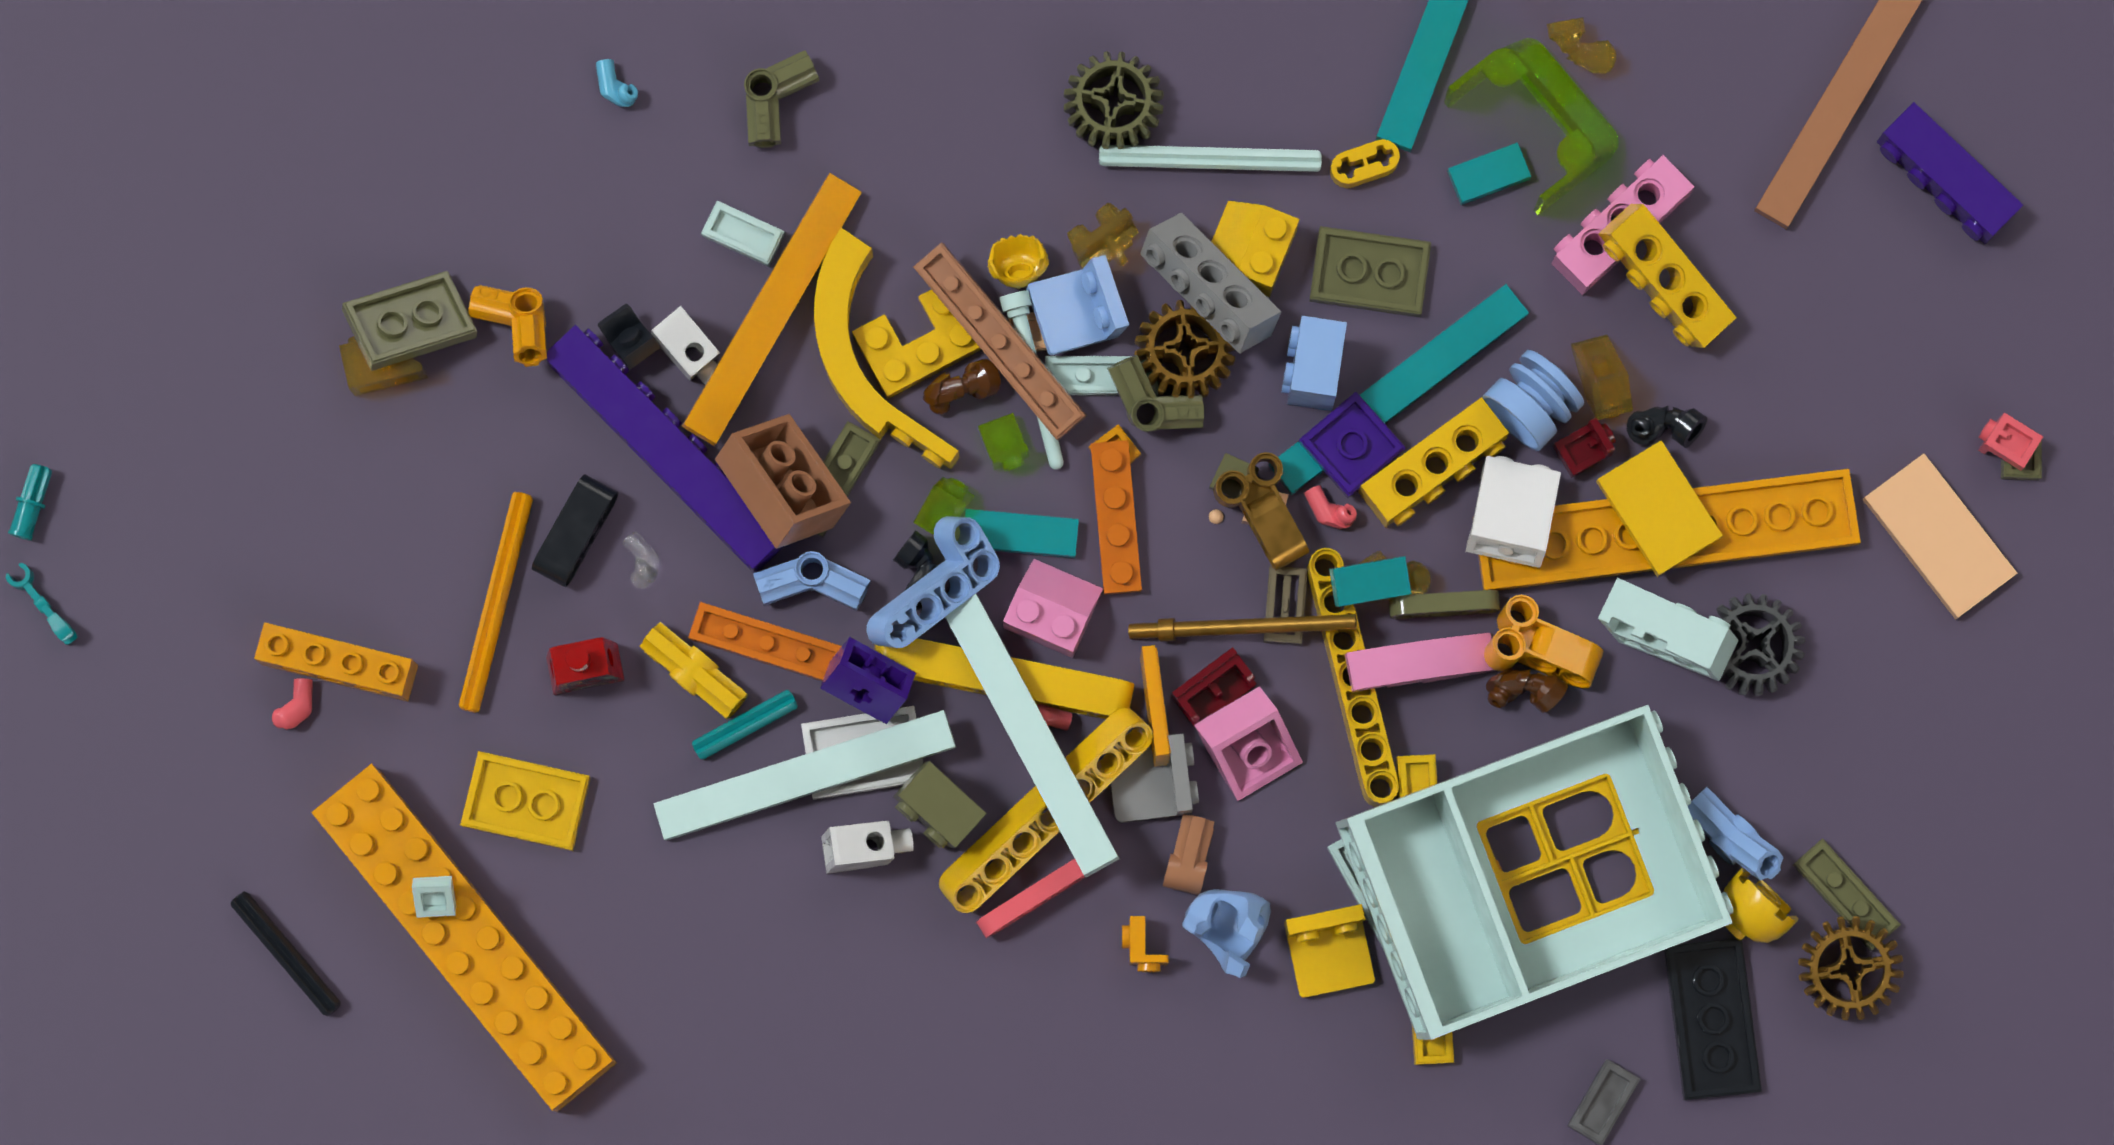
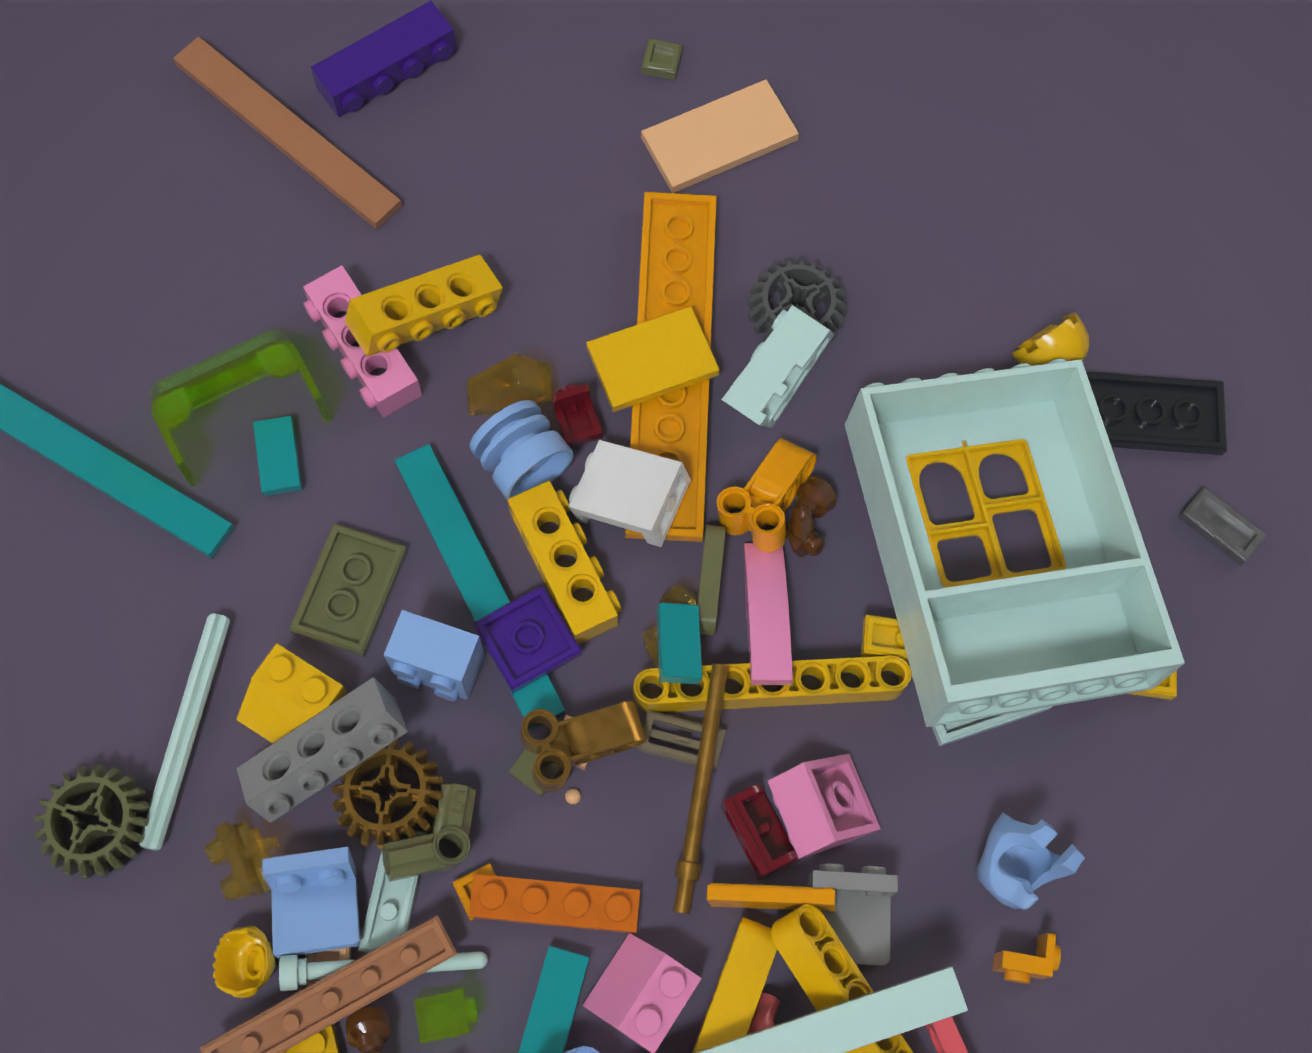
camera: 85 degrees left, 10 degrees down
nougat piece [1163,814,1215,895] -> none
yellow bracket [1284,904,1375,998] -> none
coral arm [1304,485,1357,529] -> none
yellow beam [1330,139,1400,188] -> none
clear yellow arm [1546,17,1616,74] -> none
black arm [1627,406,1707,448] -> none
light blue piece [1688,787,1784,880] -> none
olive tile [1793,838,1901,951] -> none
pearl gold gear [1798,916,1904,1020] -> none
coral bracket [1978,412,2043,471] -> none

